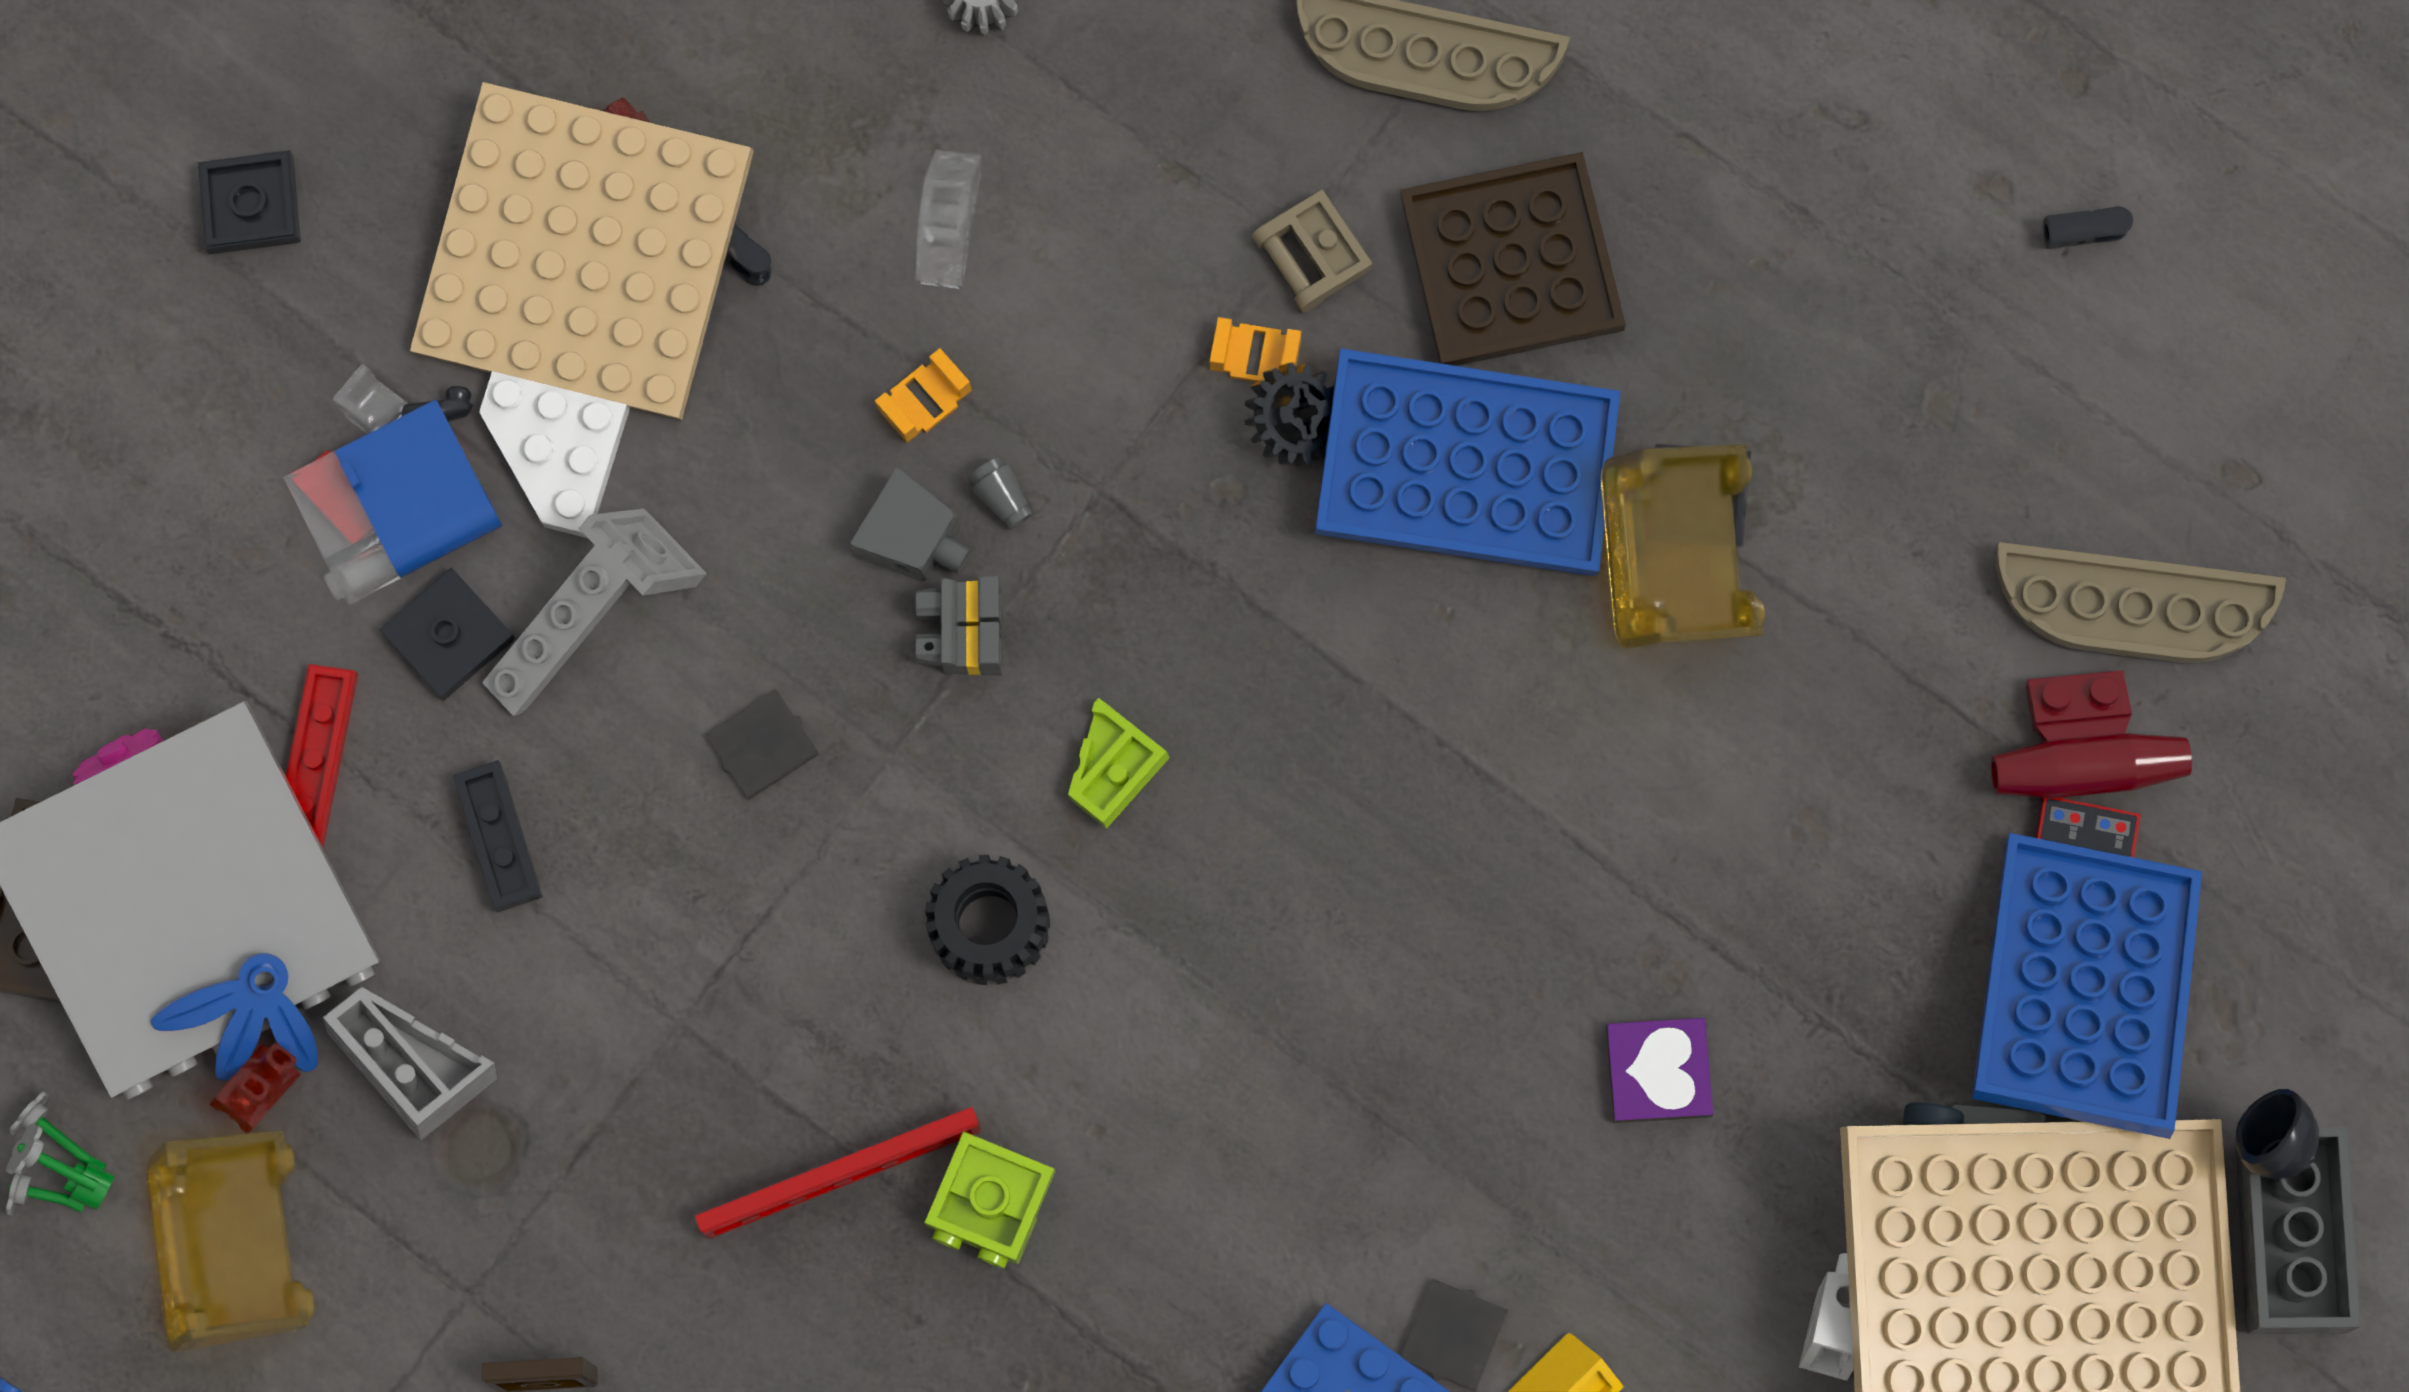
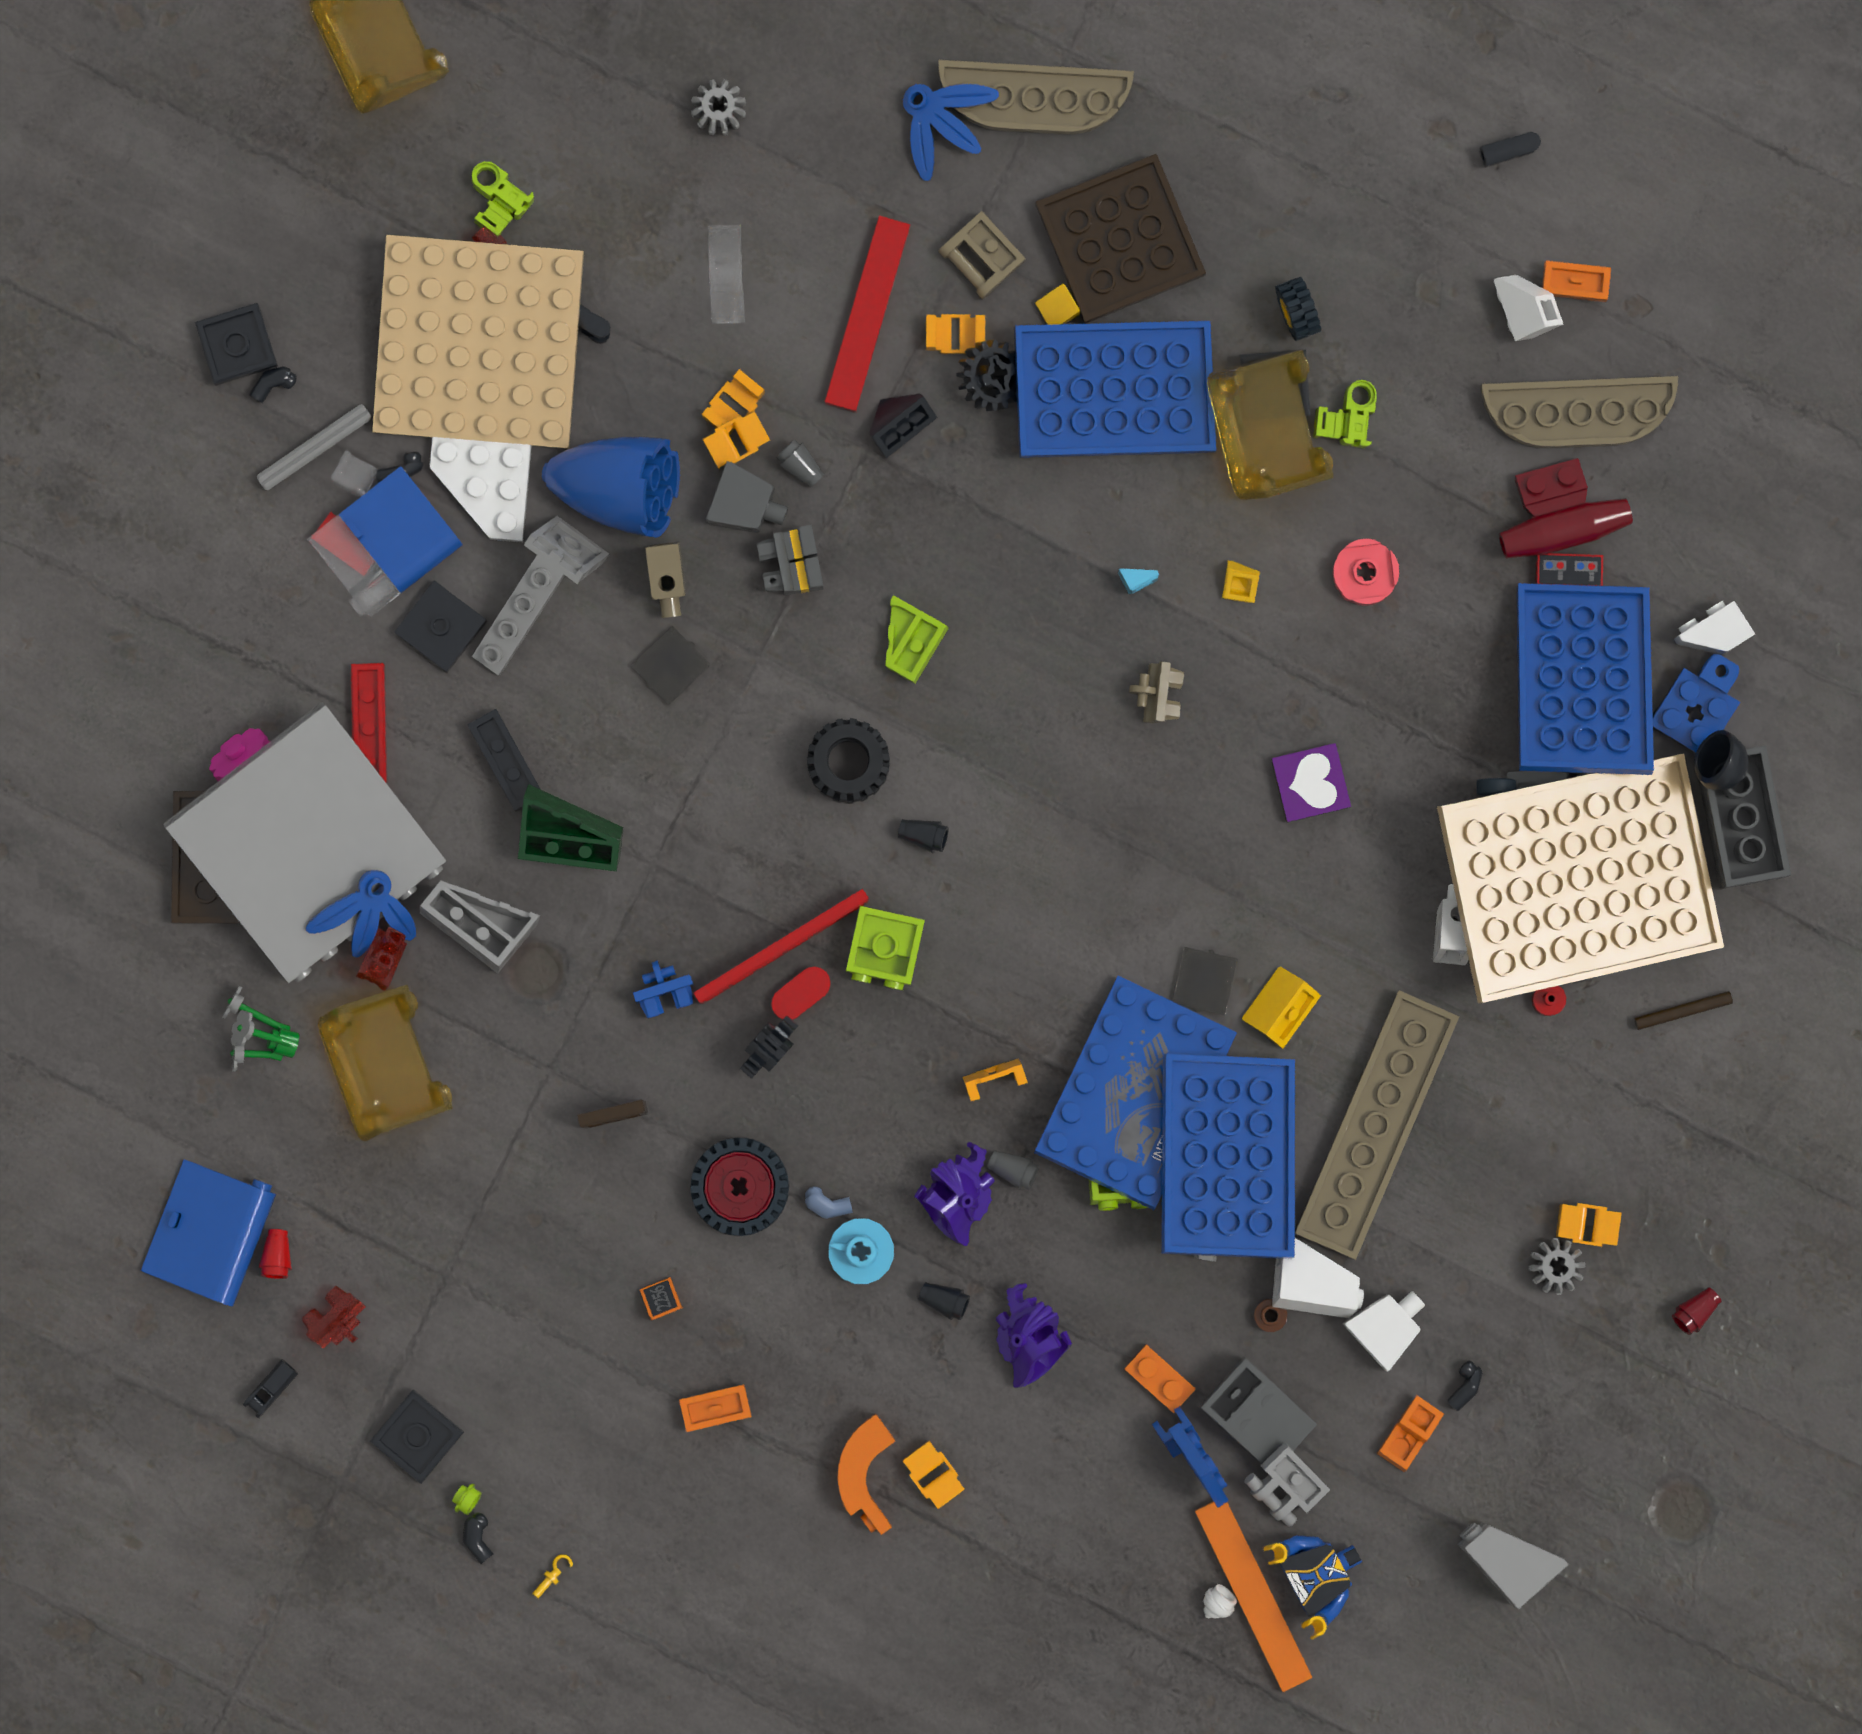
camera: 20 degrees left, 10 degrees up
none -> black arm [249,366,297,404]
none -> light grey axle [257,404,371,490]
none -> lime piece [472,161,534,240]
none -> dark green wedge [518,784,624,872]
none -> blue cylinder [542,437,680,538]
none -> blue hips [633,960,694,1019]
none -> dark tan torso [645,542,686,618]
none -> light orange piece [702,411,770,468]
none -> black gear [740,1015,799,1079]
none -> red tile [771,967,831,1020]
none -> red tile [825,215,911,413]
none -> black slope [869,393,938,458]
none -> black cone [898,819,949,853]
none -> blue plant [903,84,999,181]
none -> yellow slope [1035,283,1080,325]
none -> medium azure slope [1118,569,1159,594]
none -> dark tan hips [1129,662,1184,724]
none -> yellow slope [1222,560,1260,603]
none -> black wheel [1275,277,1321,341]
none -> lime piece [1313,380,1377,448]
none -> coral plate [1333,539,1399,606]
none -> white slope [1494,275,1563,341]
none -> orange plate [1542,261,1611,302]
none -> blue plate [1653,654,1740,752]
none -> white slope [1674,601,1755,655]

